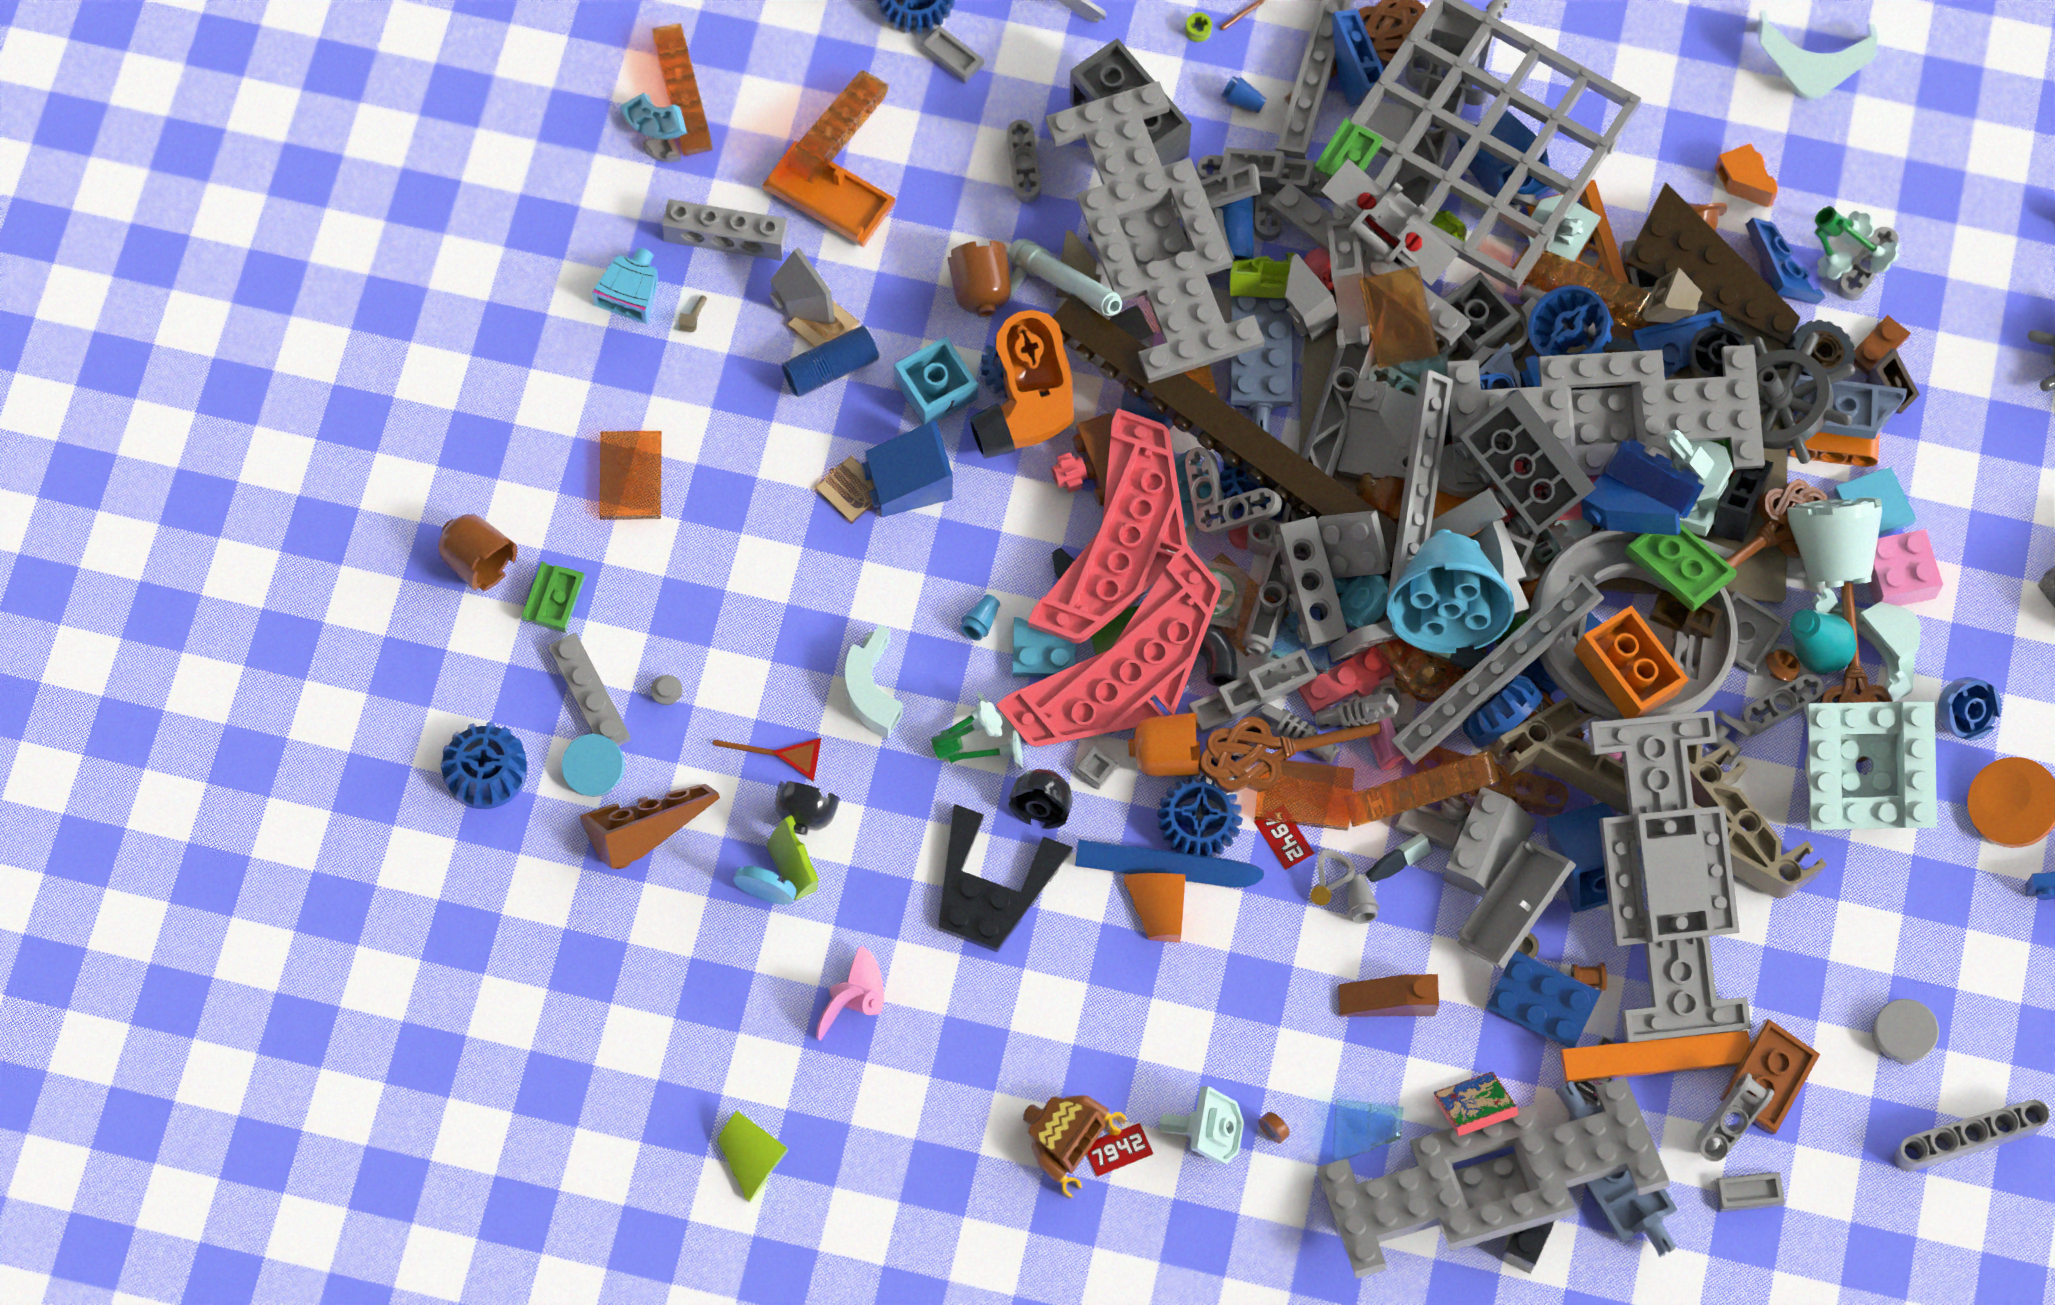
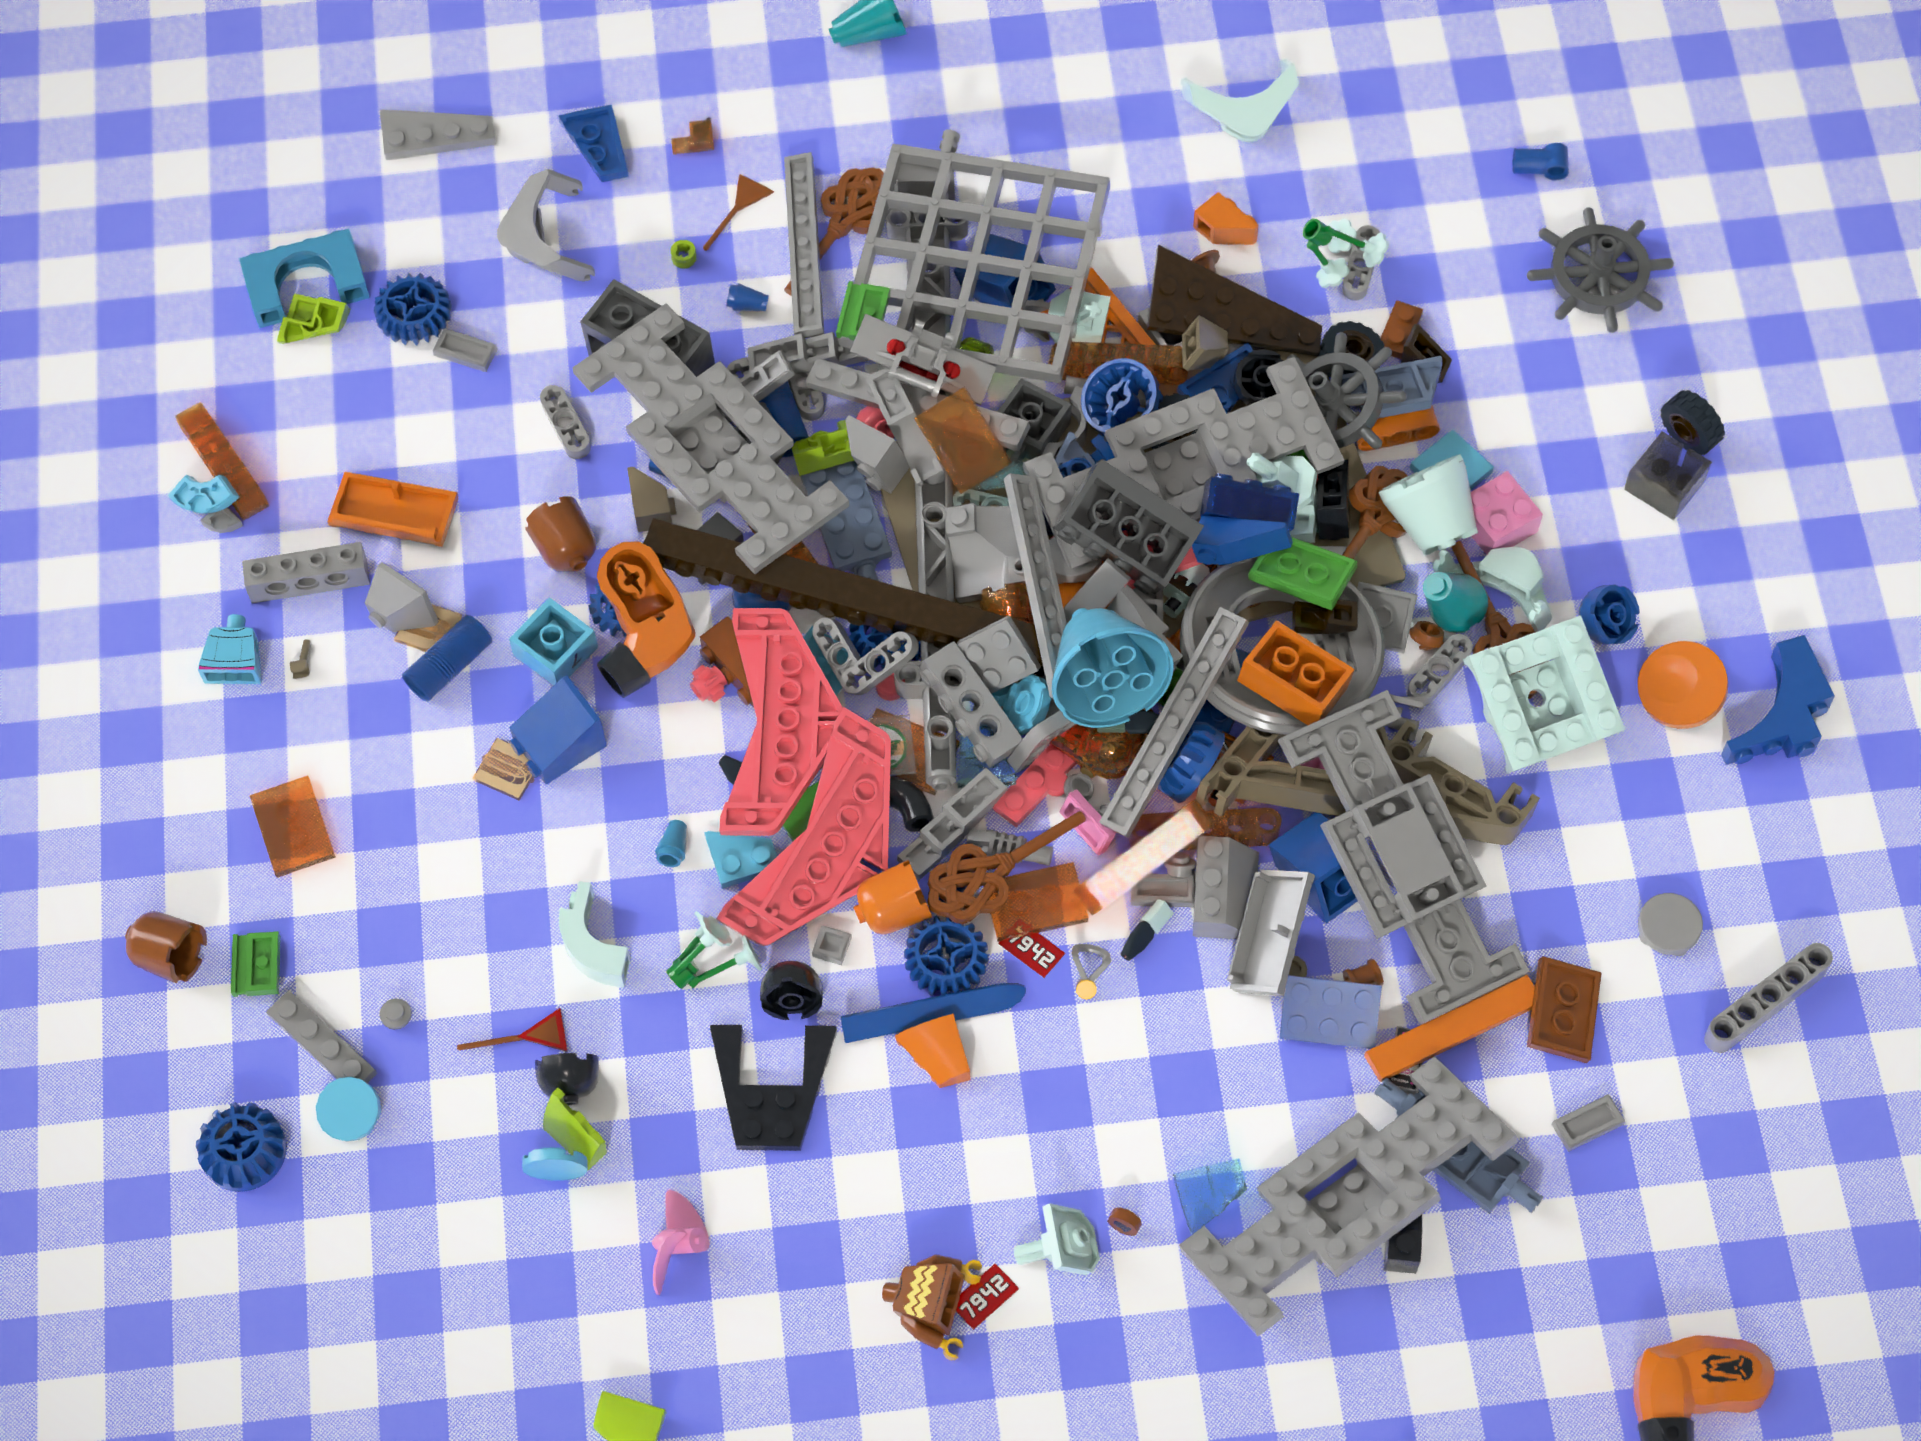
camera: 15 degrees left, 5 degrees down
dark orange wedge [580,783,720,869] -> none
clear orange beam [785,70,889,183] -> none
light aqua cylinder [1008,239,1122,316] -> none
light grey hinge [1315,693,1399,731] -> none
blue slope [1331,9,1384,107] -> none
dark orange slope [1338,974,1439,1017] -> none
light grey cone [1347,874,1379,924] -> none
tile [1433,1071,1519,1136] -> none
light grey piece [1695,1072,1774,1162] -> none
blue wing [1745,217,1826,304] -> none

